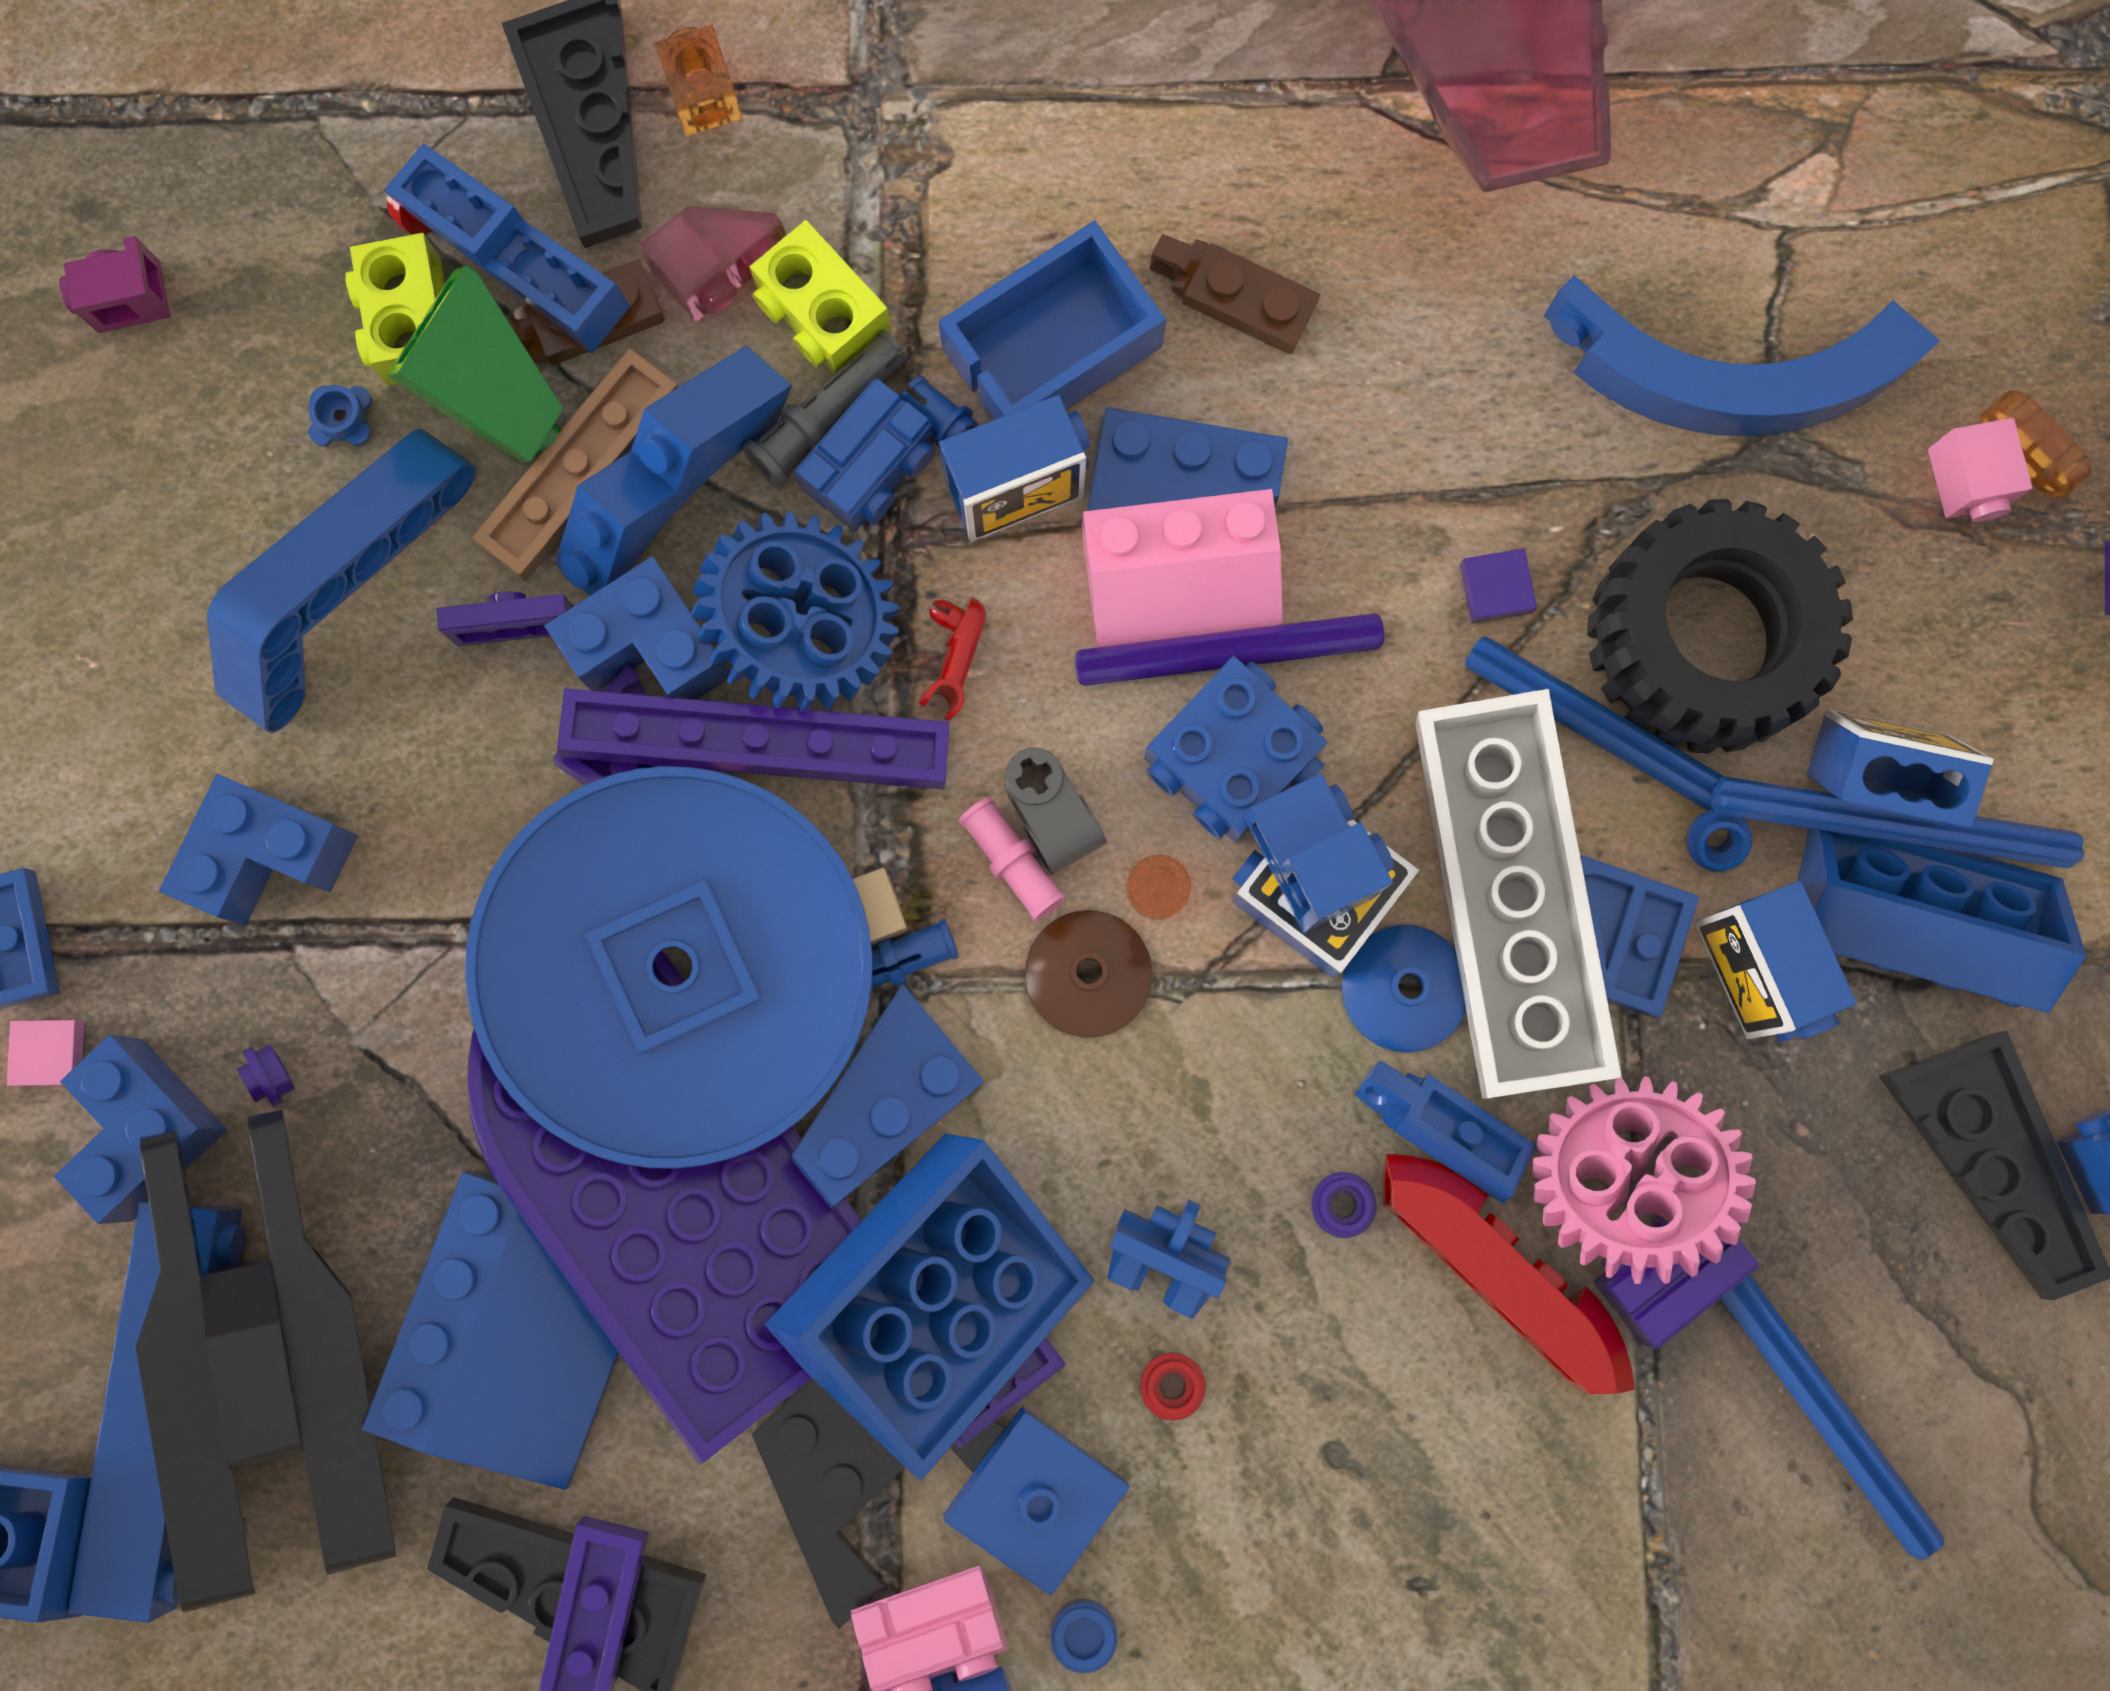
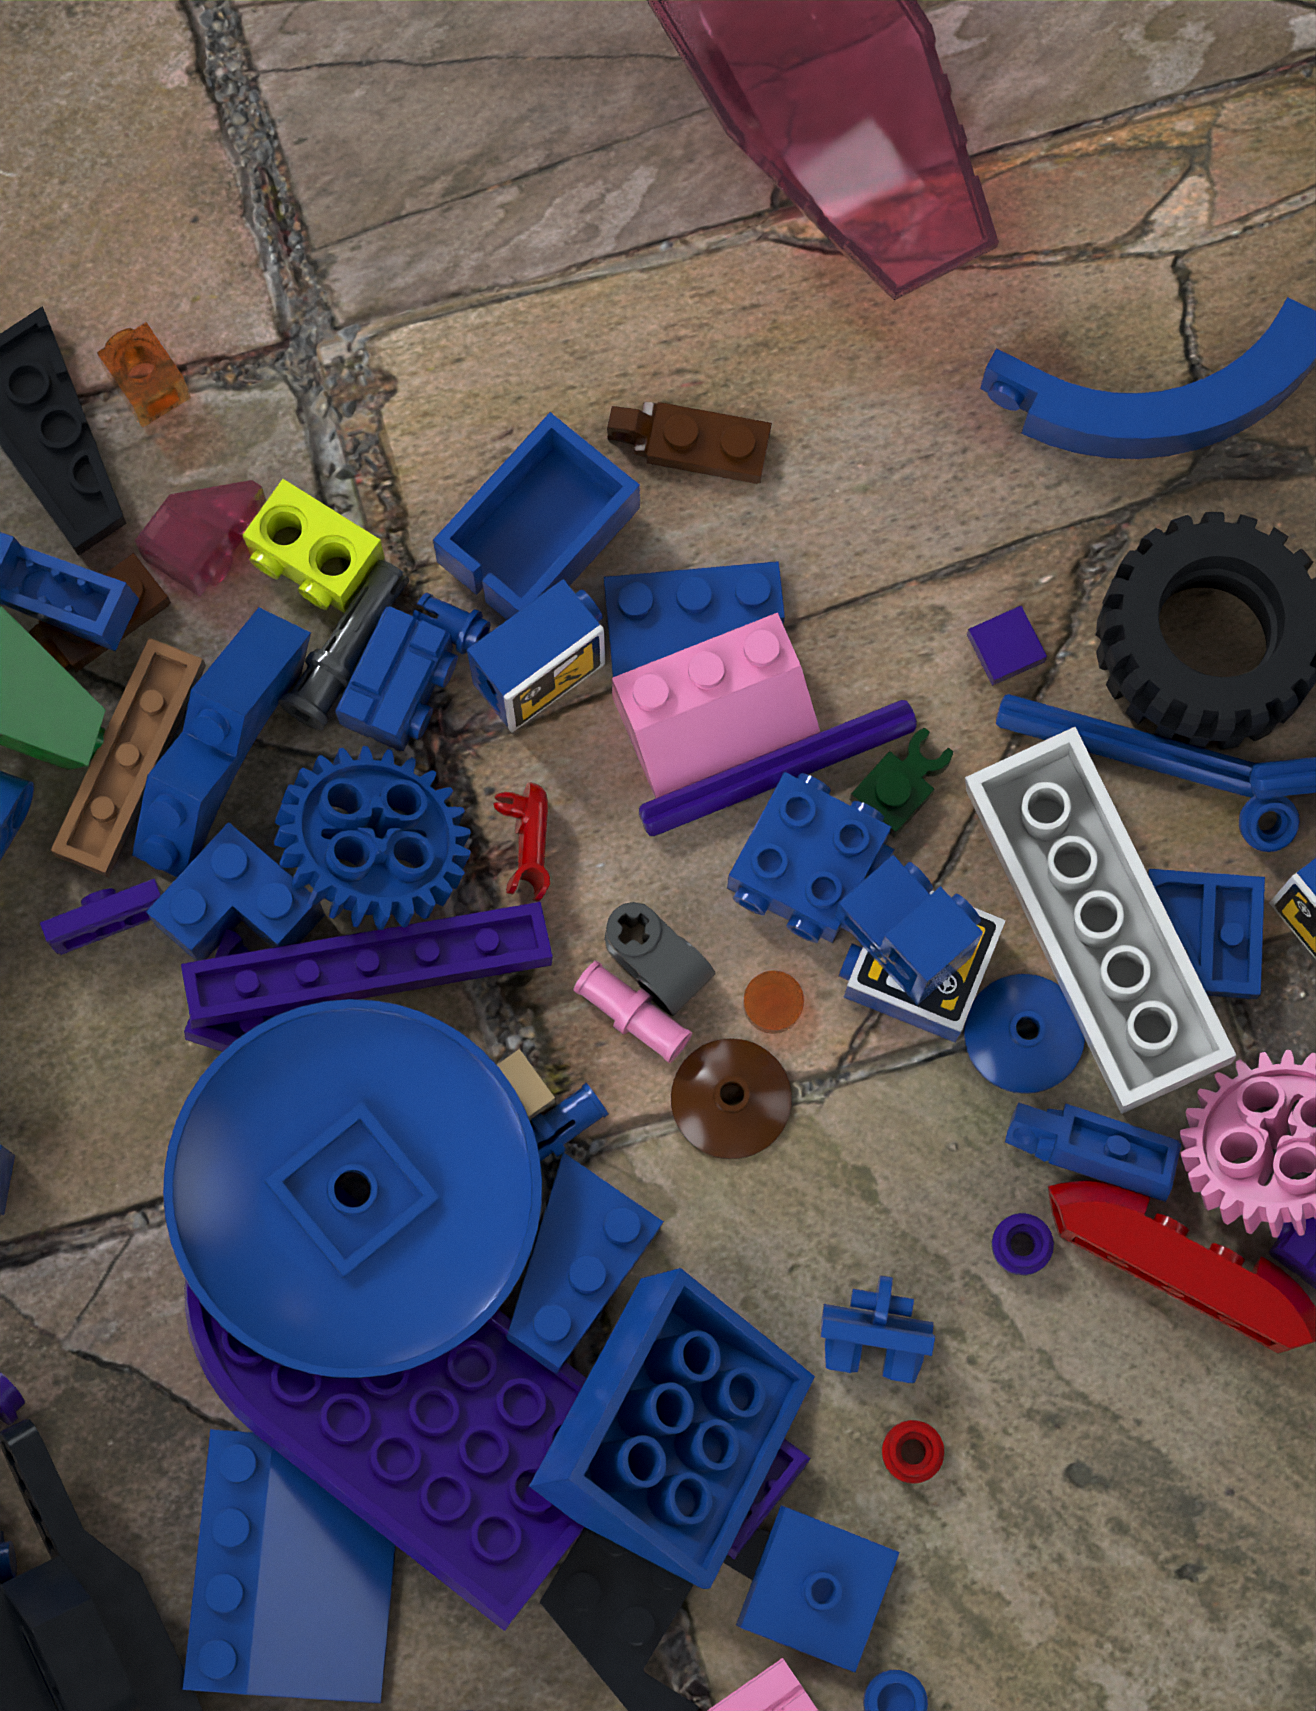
camera: 15 degrees left, 5 degrees down
none -> dark green plate [849,728,953,837]

